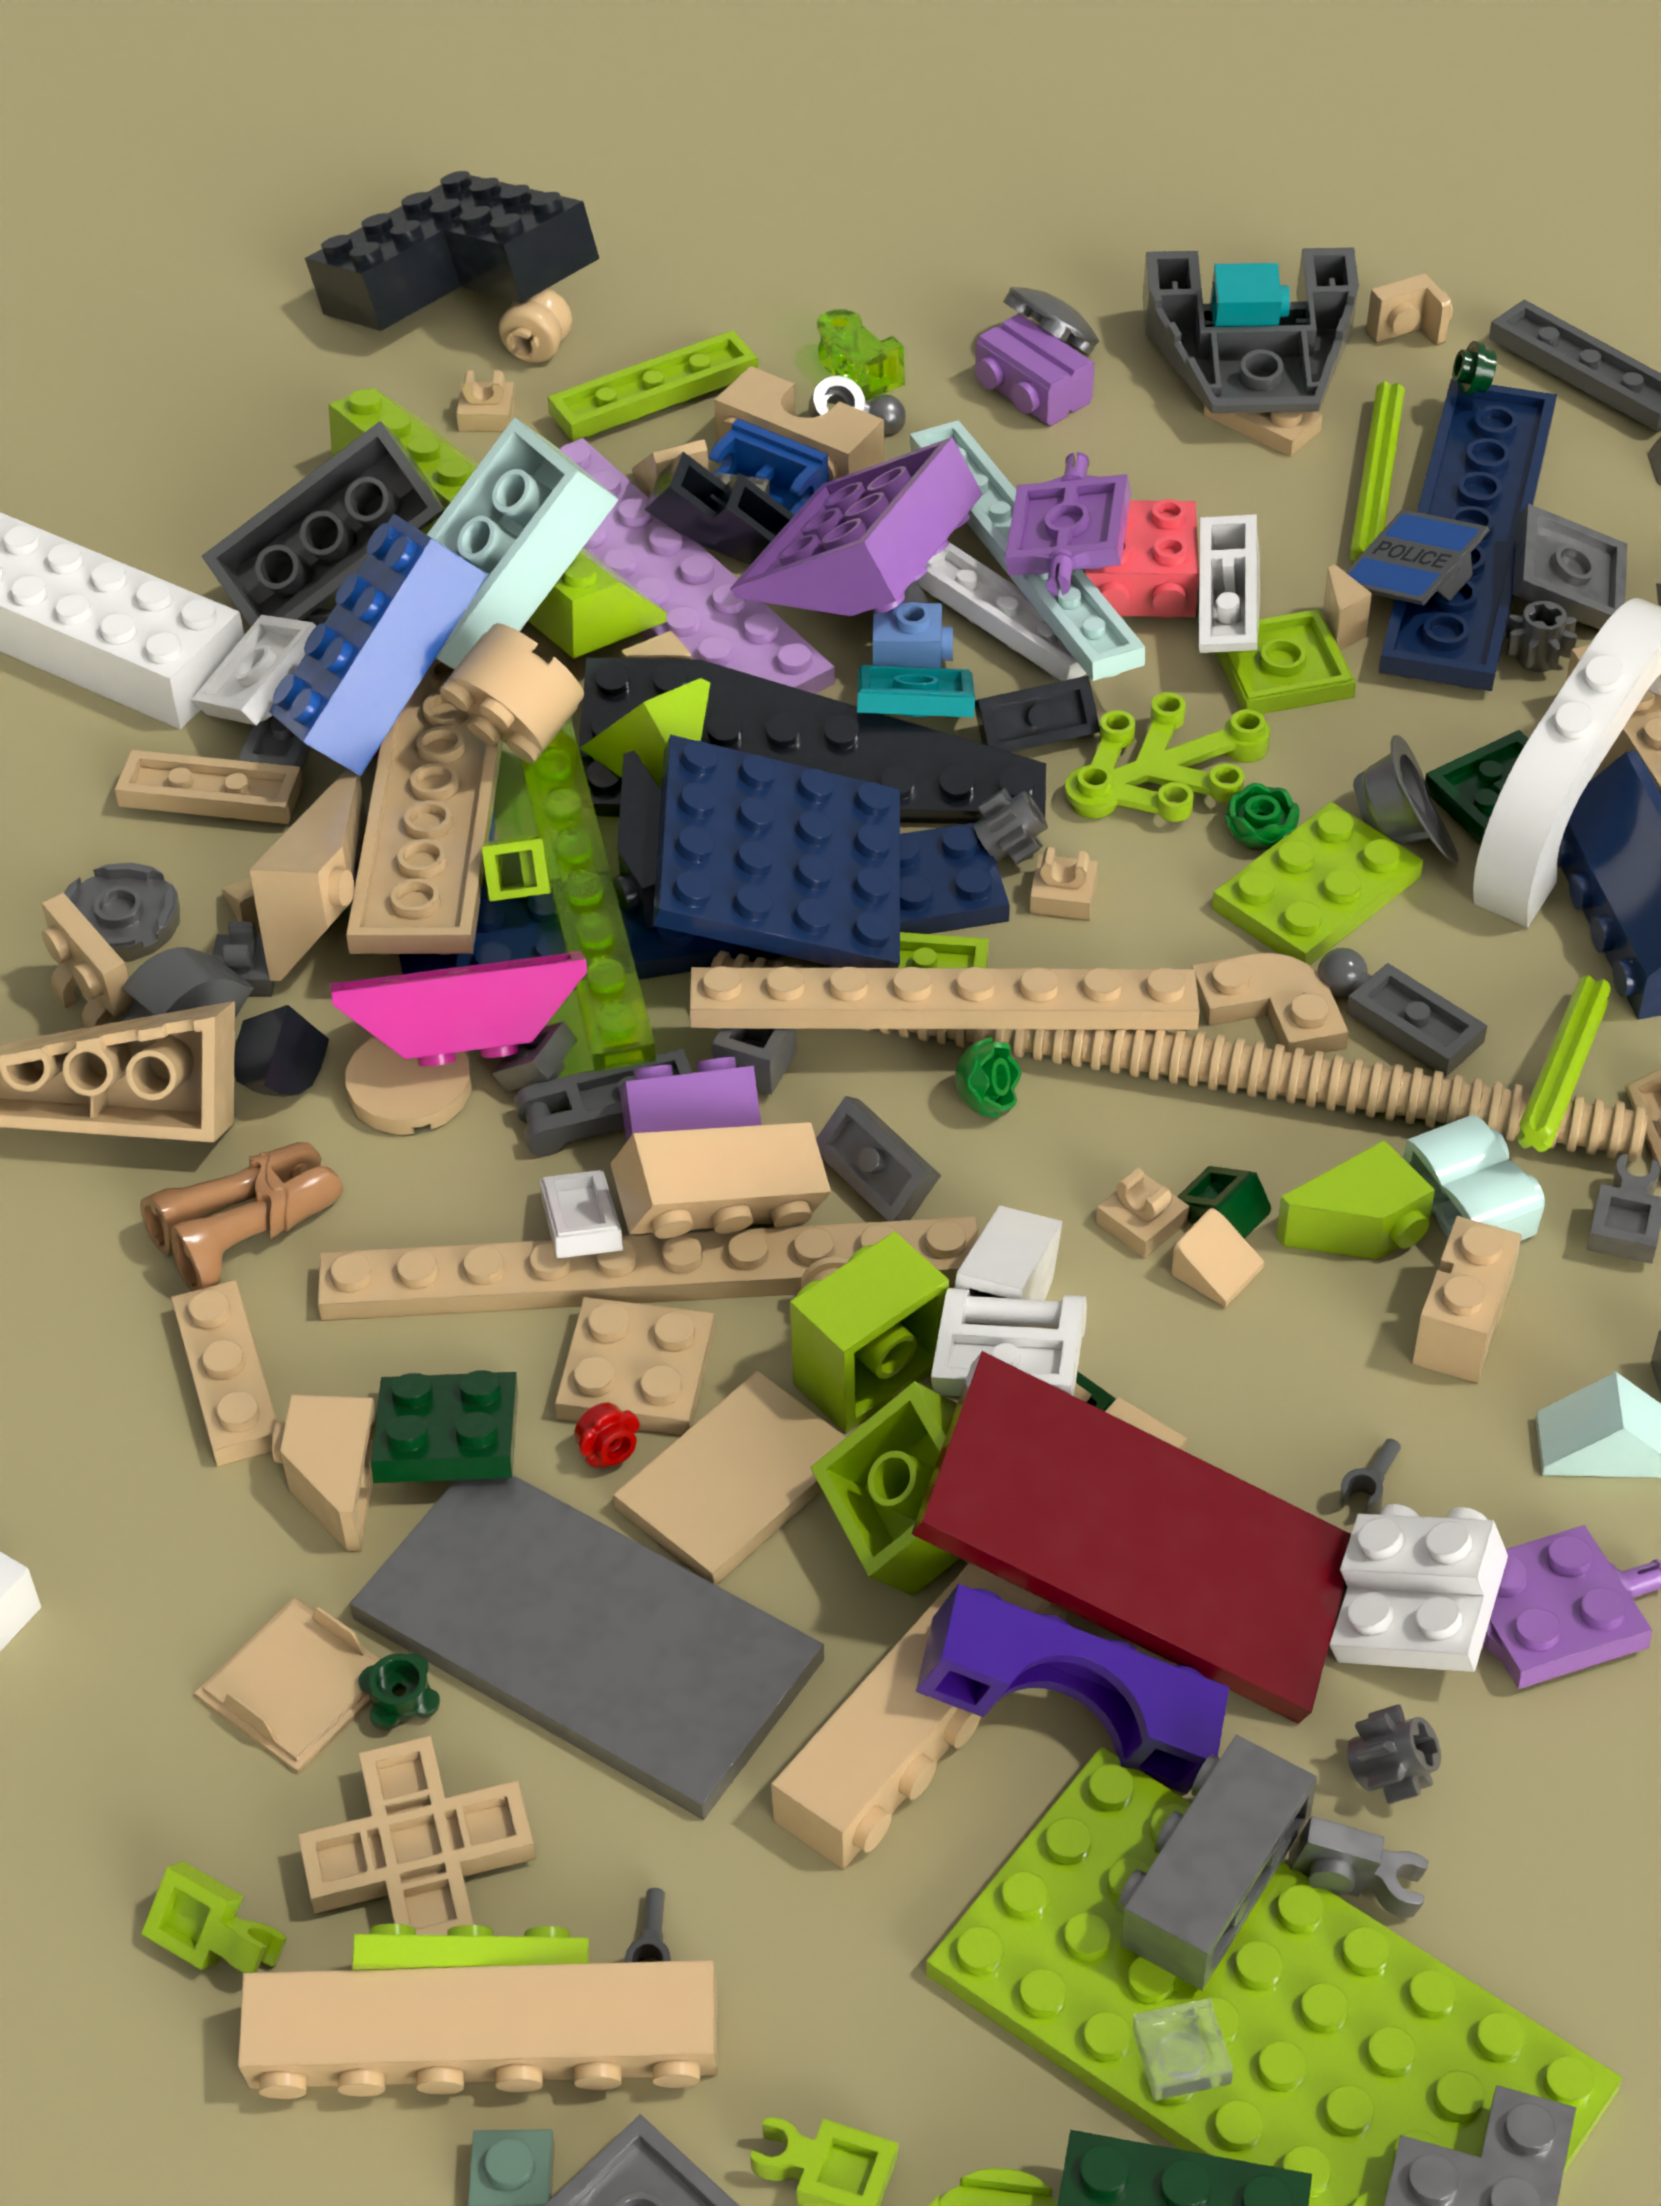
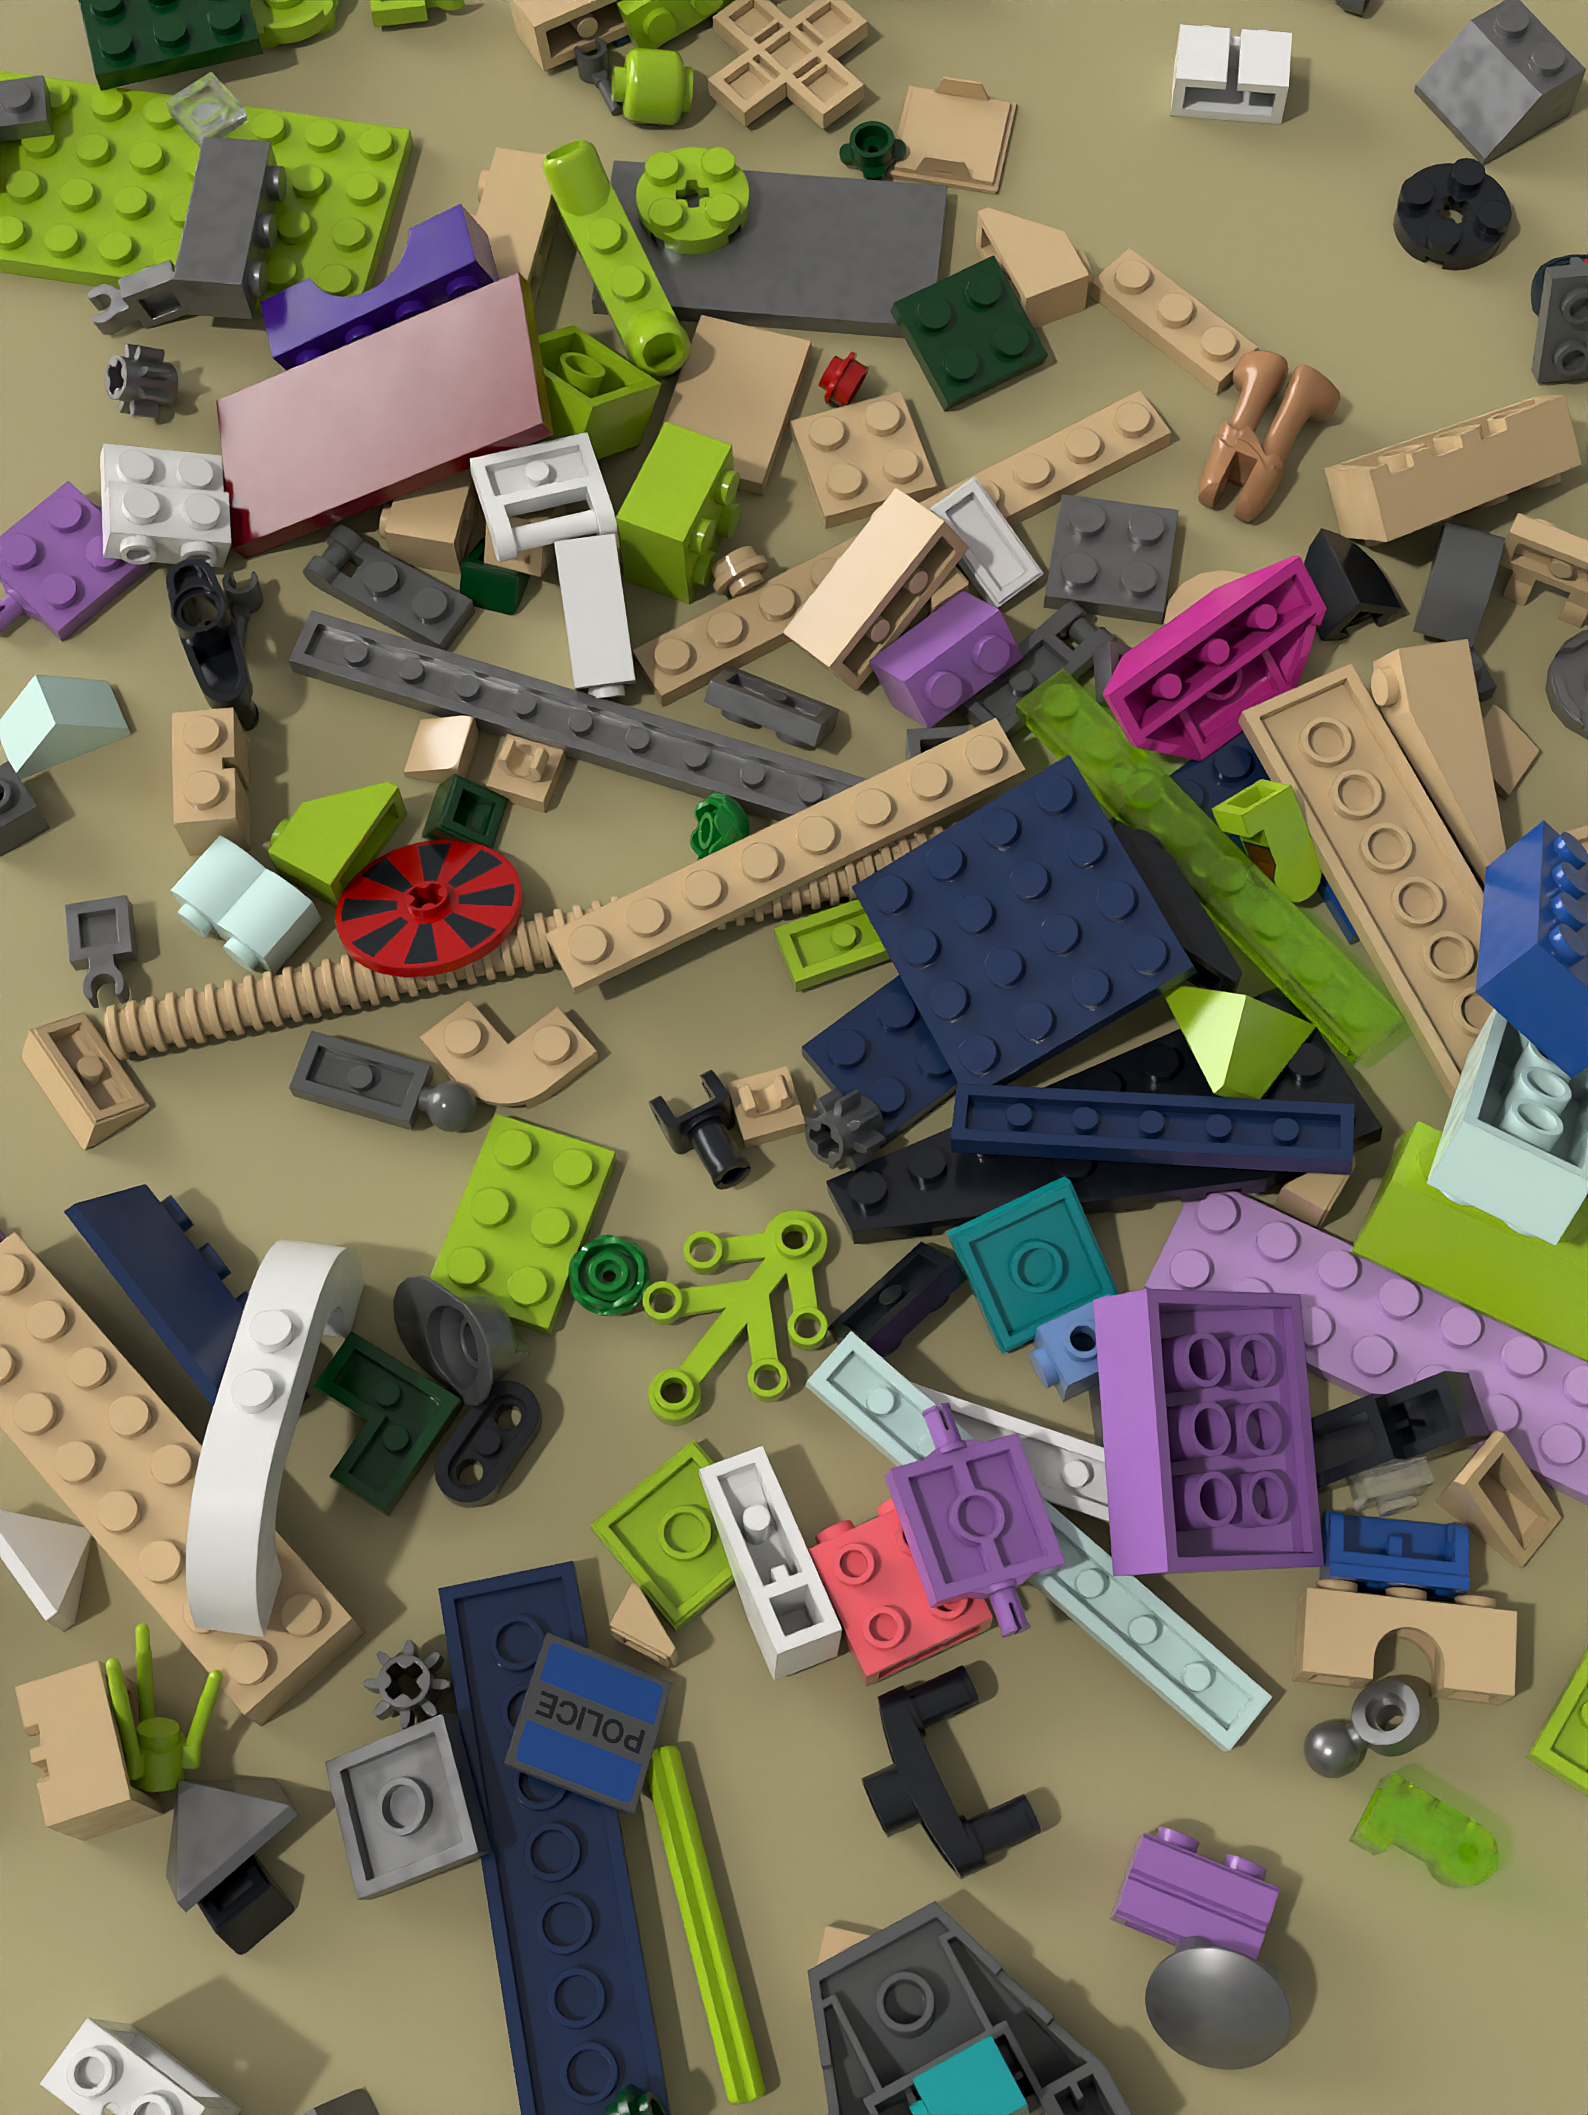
camera: 155 degrees right, 20 degrees up
tan brick [440,623,584,764] -> none
lime axle [1516,975,1611,1152] -> none
none -> black connector [166,559,259,731]
none -> flat silver plate [288,610,867,821]
none -> dark grey plate [303,525,475,651]
none -> red piece [335,840,523,977]
none -> black plate [434,1381,542,1508]
none -> lime plate [541,140,691,381]
none -> lime head [611,48,693,126]
none -> lime plate [636,147,750,255]
none -> black piece [649,1069,751,1190]
none -> black connector [861,1665,1041,1879]
none -> dark blue plate [950,1083,1355,1175]
none -> flat silver plate [1043,494,1179,624]

